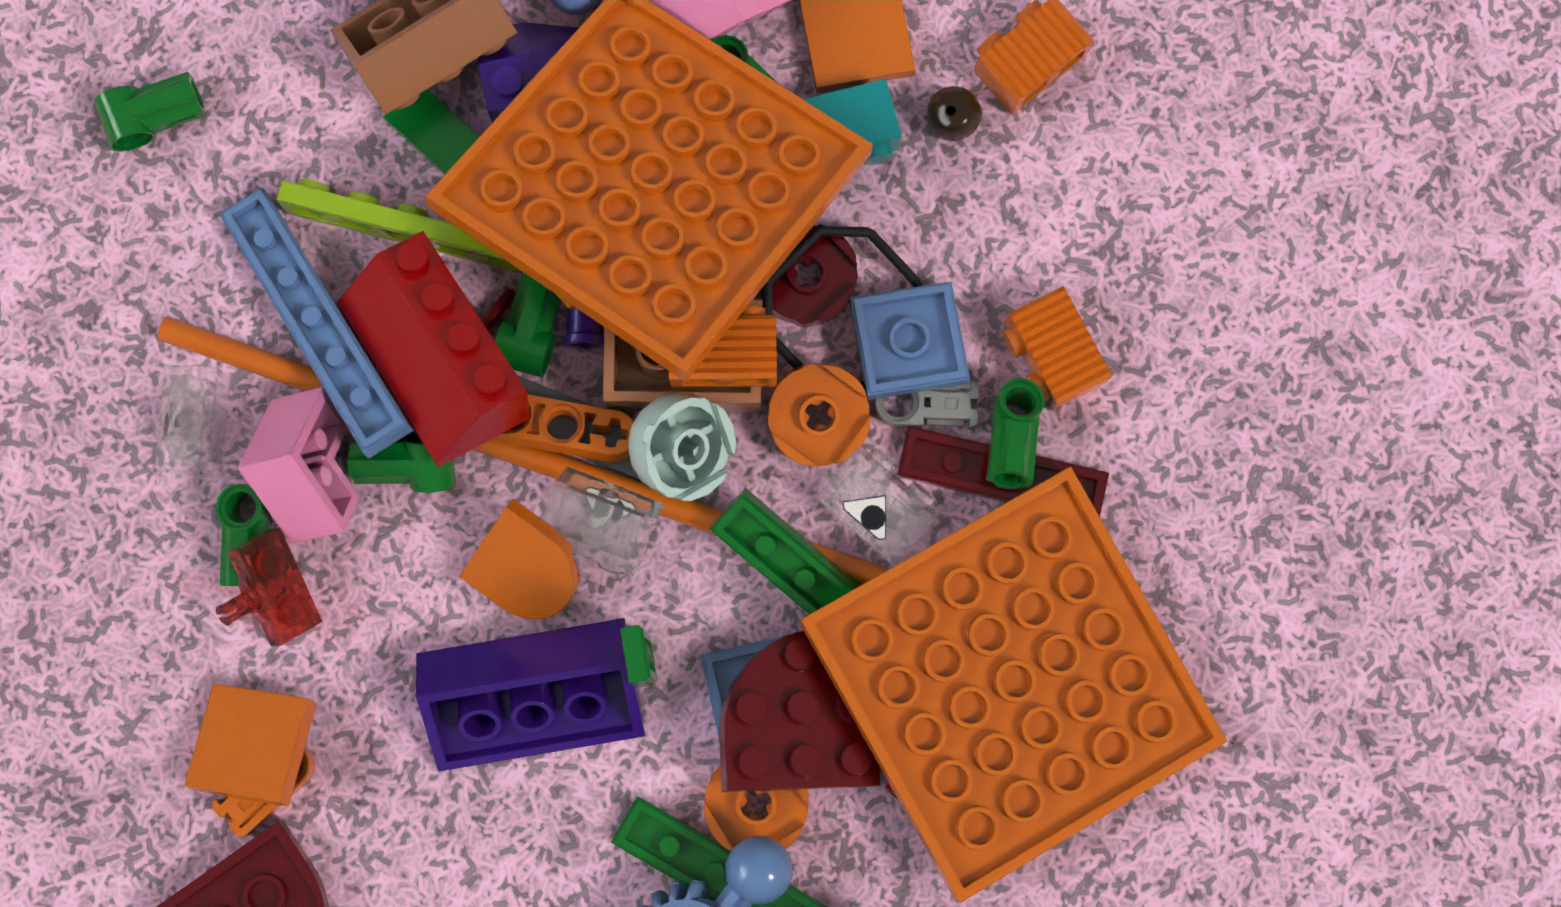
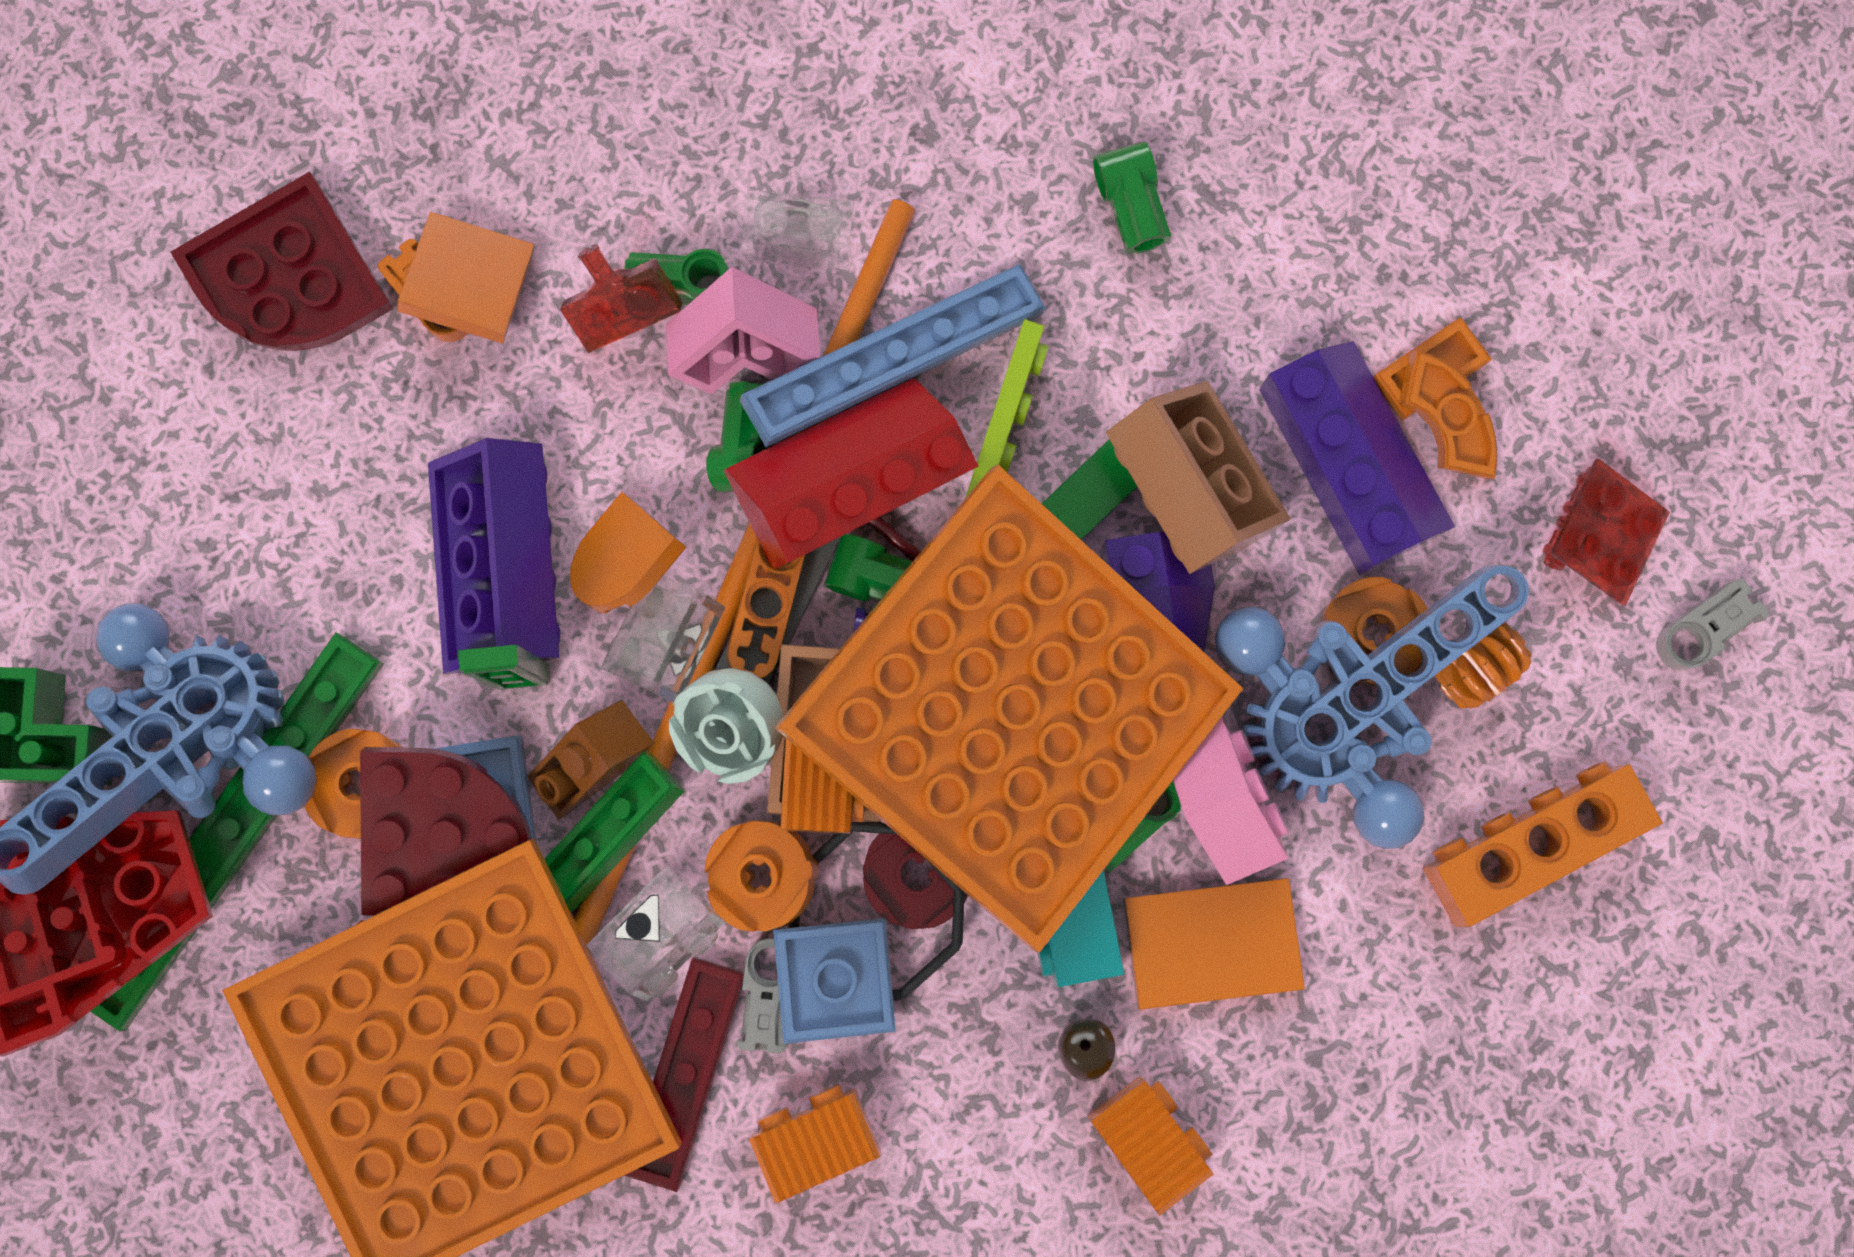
camera: 95 degrees right, 0 degrees up
green piece [986,378,1045,490] -> none
none -> dark orange slope [527,700,654,820]

